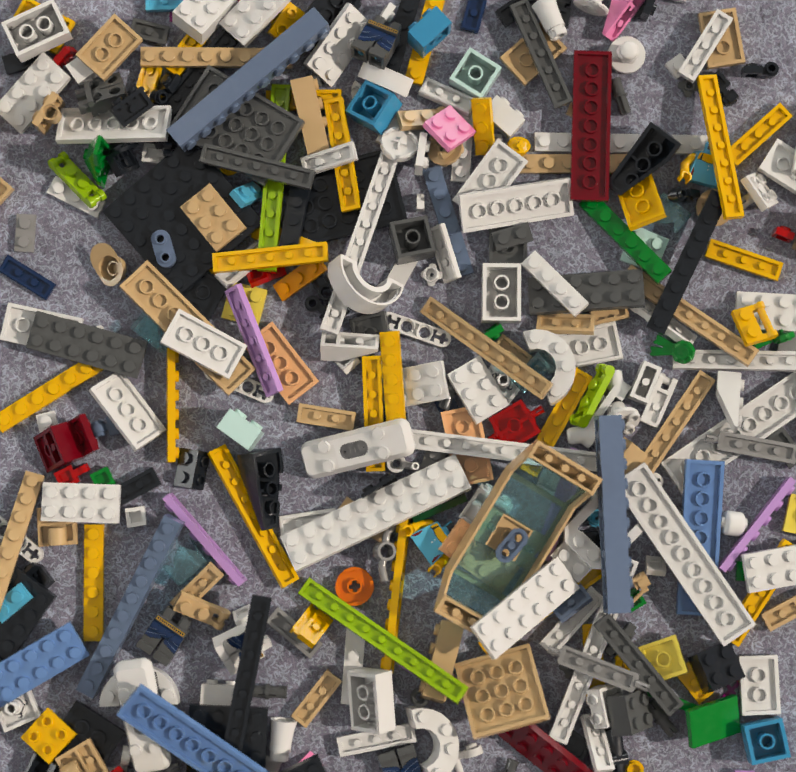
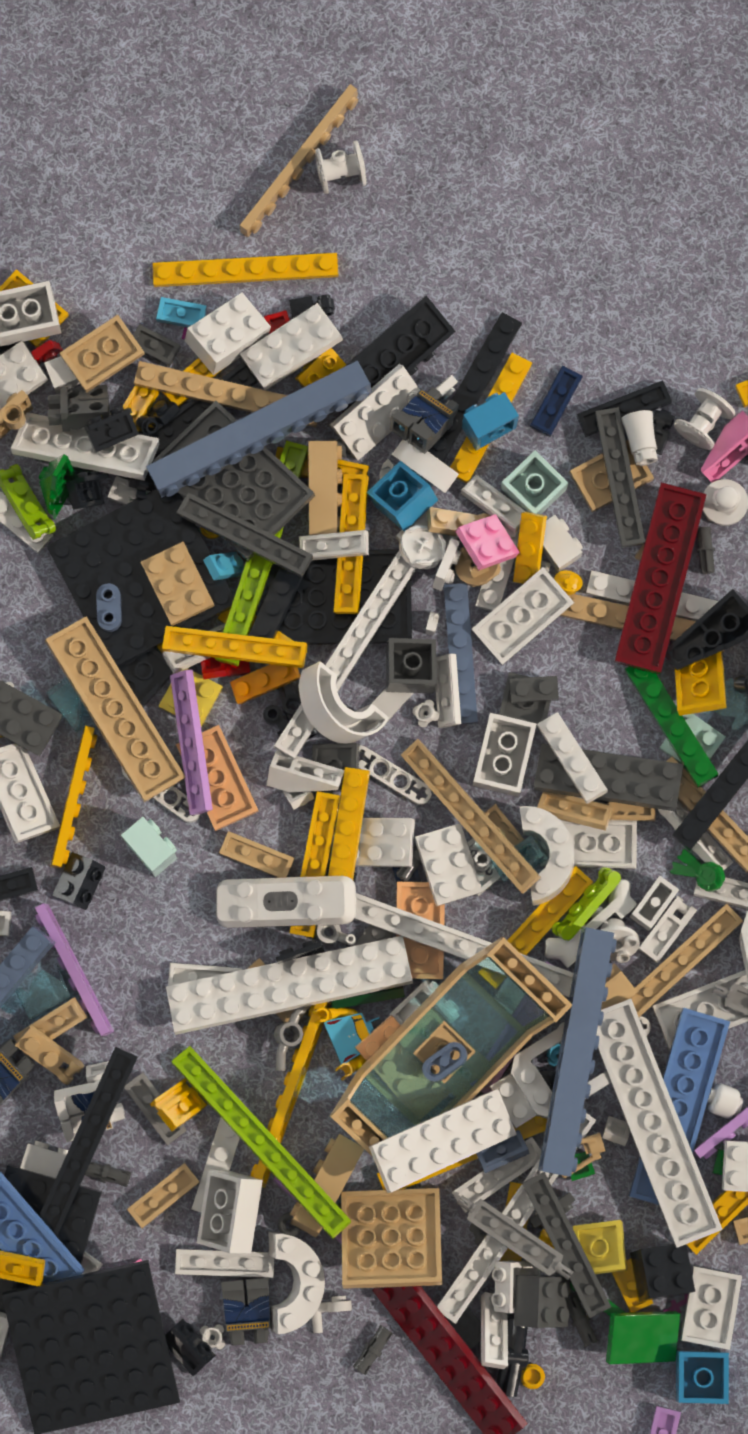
camera: 15 degrees right, 5 degrees down
tan piece [90,243,127,286] -> none
white plate [160,309,247,380] -> none
yellow plate [207,444,300,589] -> none
black wedge [237,448,284,531] -> none
white plant [269,717,297,762] -> none
orange plate [335,567,374,606] -> none
white plate [458,177,574,233] -> none
green plate [482,323,504,340] -> none
red plate [487,399,545,443] -> none

